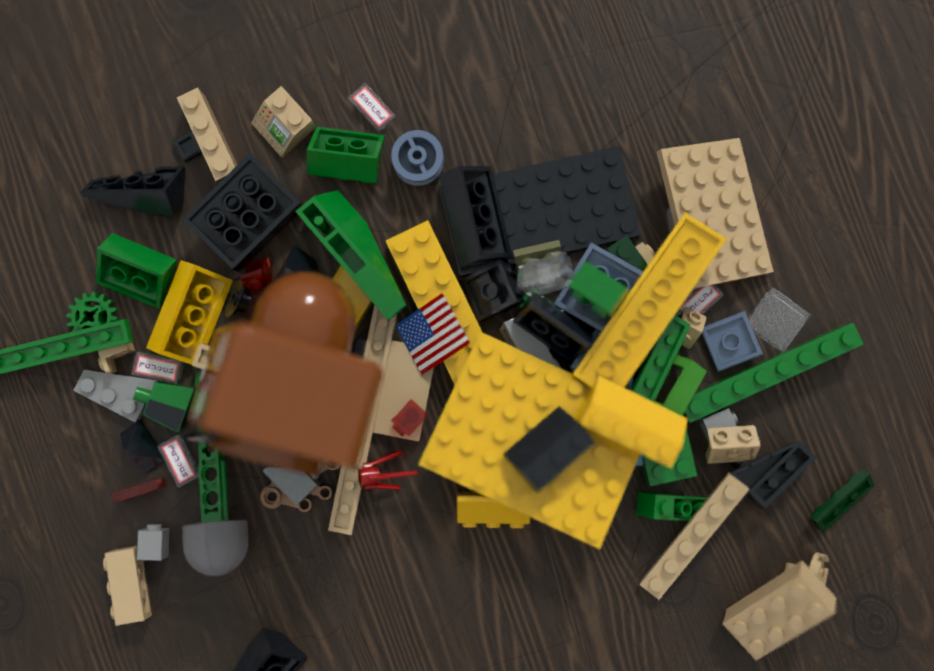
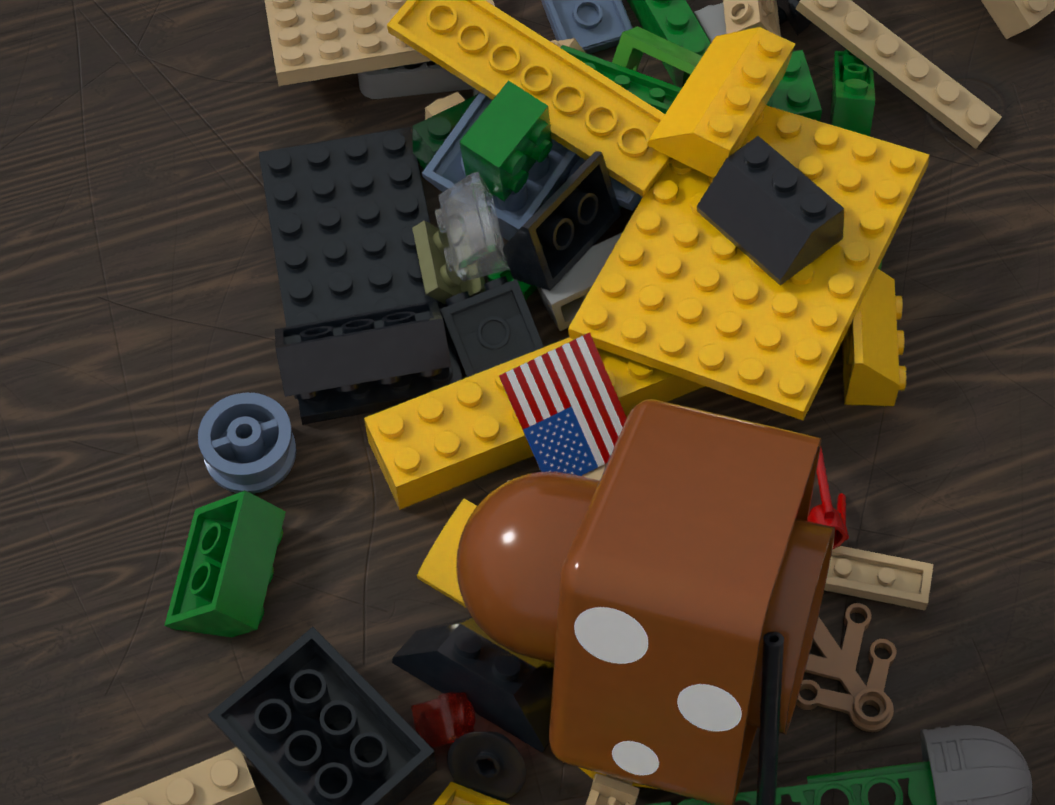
camera: 90 degrees left, 25 degrees down
tan slope [251,86,316,158] -> none
flat silver slope [263,466,320,505] -> none
green wedge [295,190,407,321] -> none
tile [348,83,396,133] -> none

